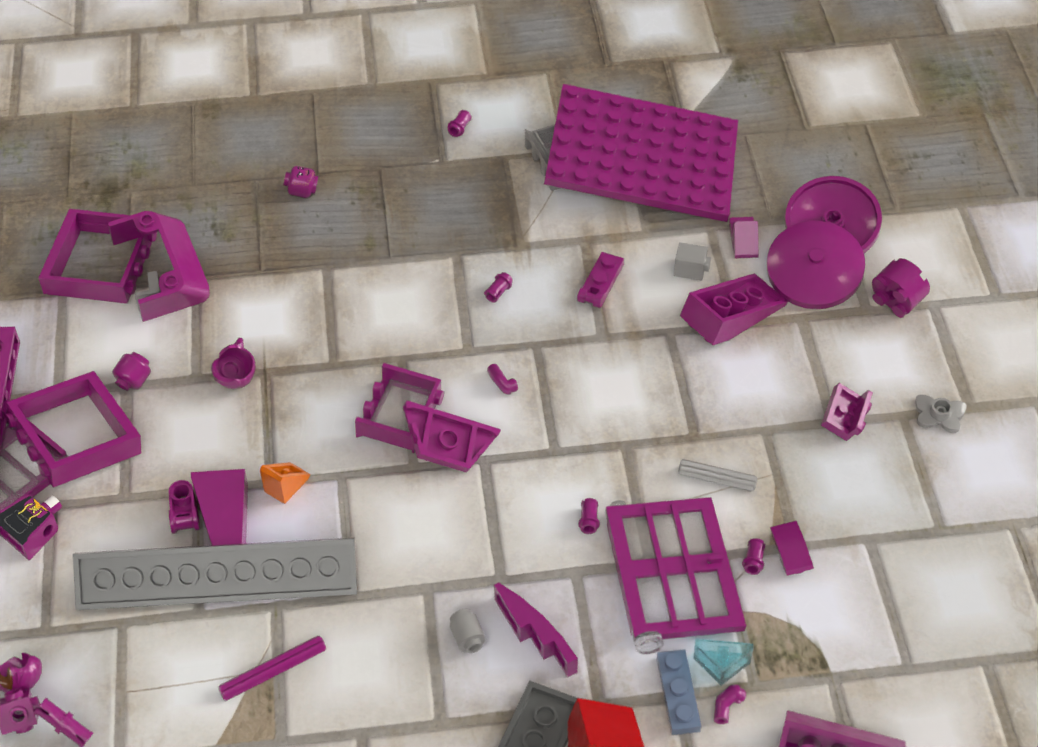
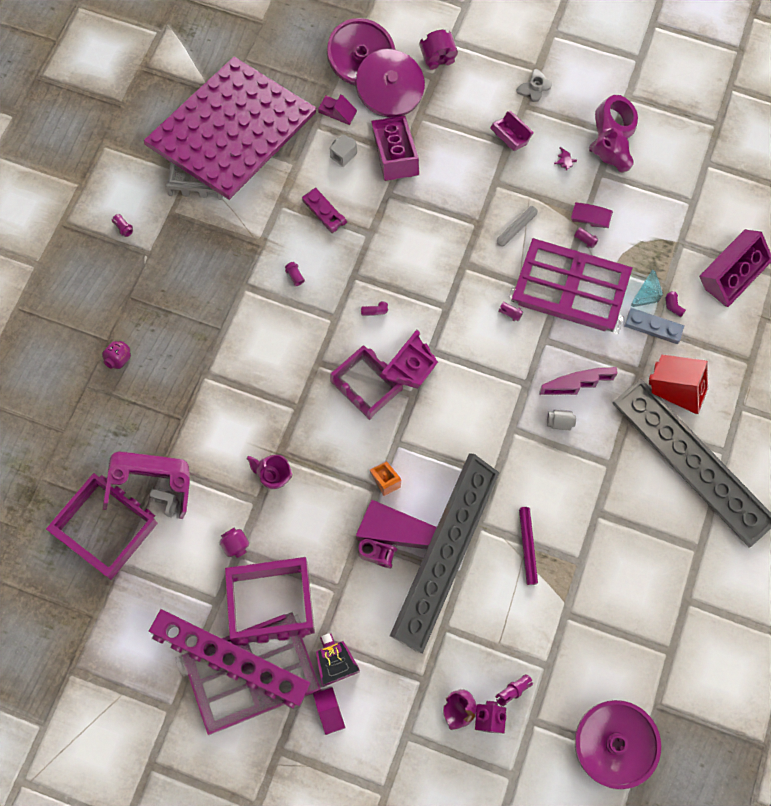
camera: 65 degrees left, 20 degrees up
none -> magenta piece [554,147,577,171]
none -> magenta animal [589,95,638,173]

